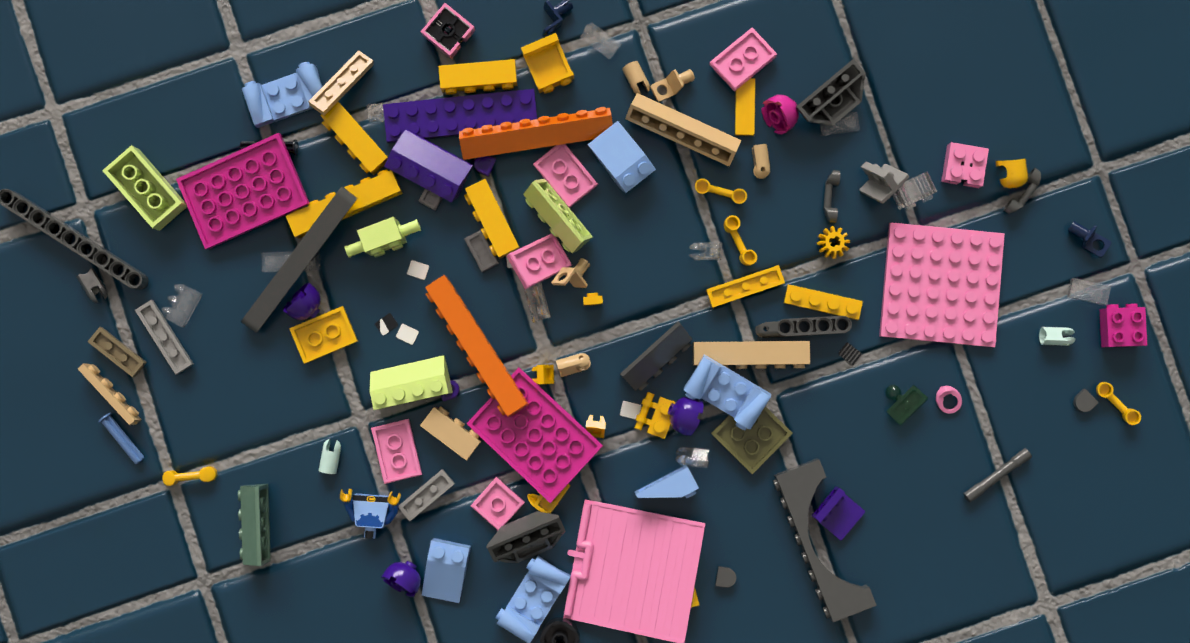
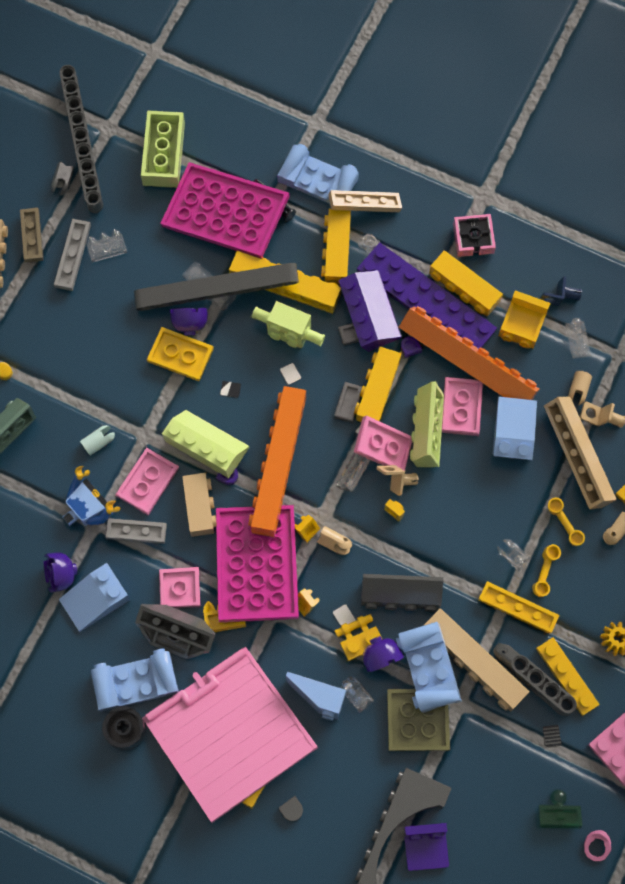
camera: 45 degrees right, 15 degrees down
white sticker [396,324,419,345] -> none

